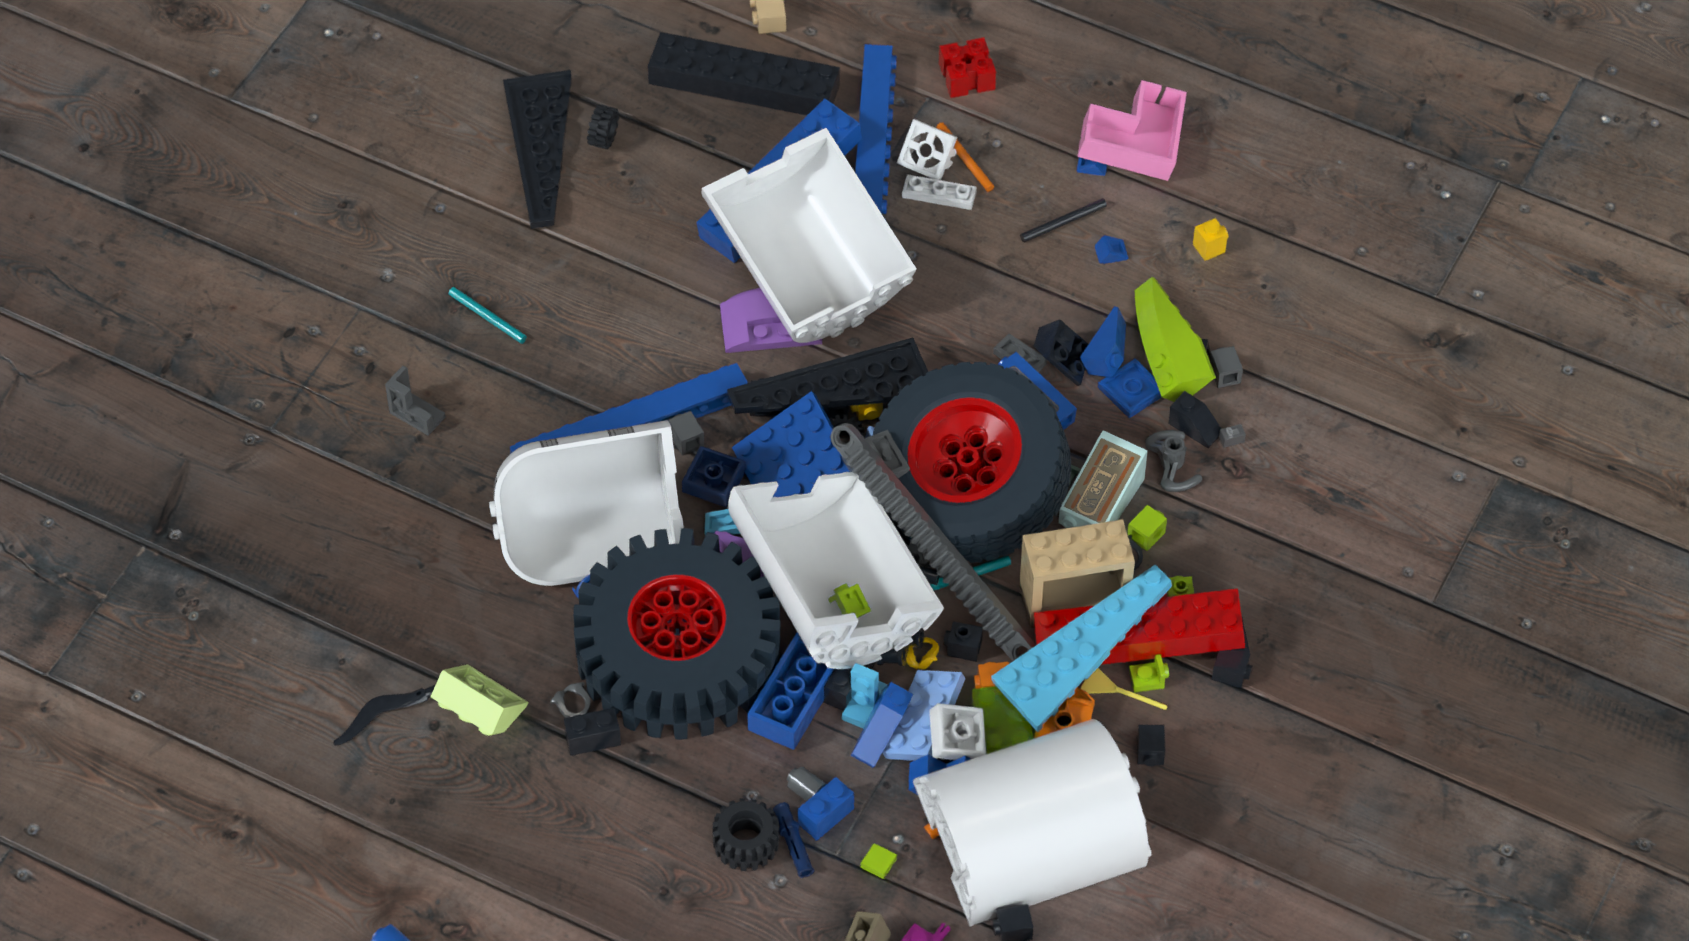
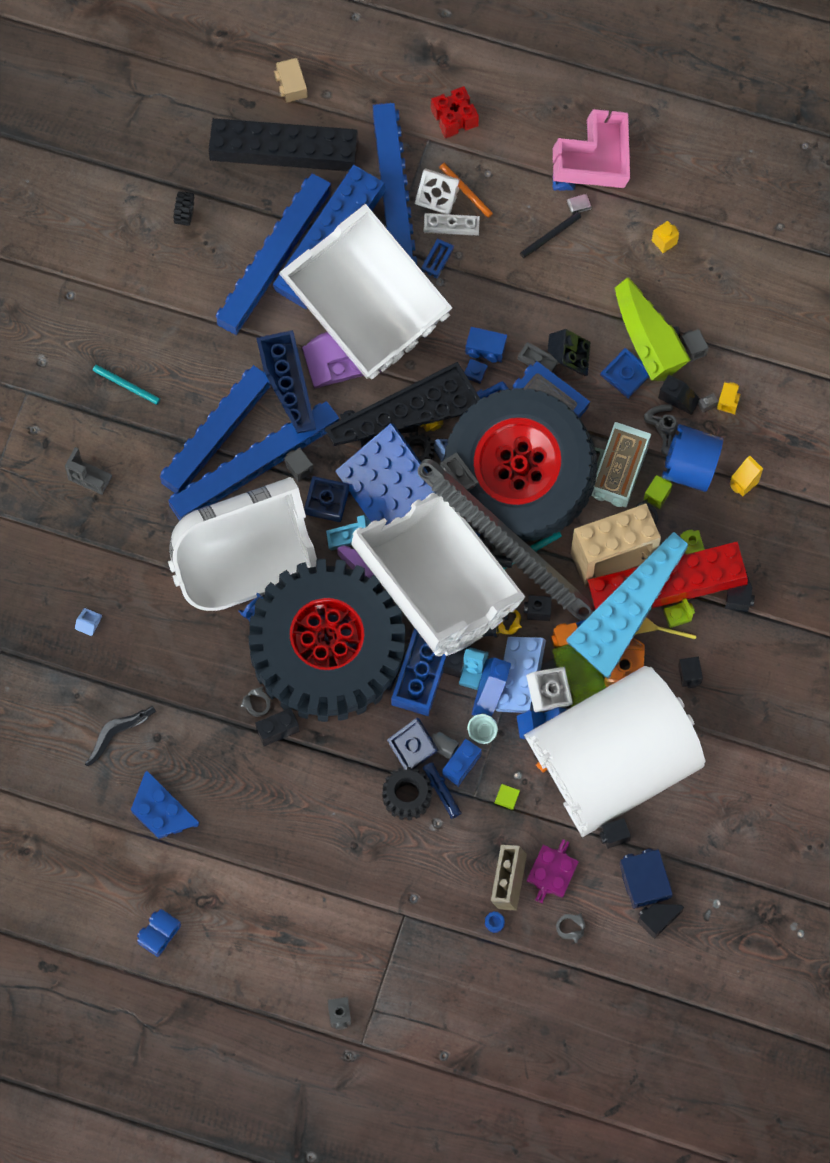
camera: 10 degrees left, 15 degrees up
yellowish green slope [431,664,529,736] -> none
black wing [503,70,572,229] -> none
lime bracket [828,583,871,618] -> none
blue slope [1080,306,1126,377] -> none
blue slope [1095,235,1128,264] -> none
none -> light blue slope [75,608,102,636]
none -> blue wing [131,771,199,839]
none -> blue brick [160,365,271,493]
none -> blue brick [216,173,331,335]
none -> dark blue wedge [256,330,316,434]
none -> tile [387,718,439,770]
none -> blue tile [421,238,454,279]
none -> blue plate [464,359,488,384]
none -> blue brick [465,327,507,362]
none -> light aqua hair [467,714,498,744]
none -> flat silver piece [567,194,591,215]
none -> blue brick [662,424,723,492]
none -> yellow brick [717,382,741,414]
none -> yellow slope [730,456,763,496]

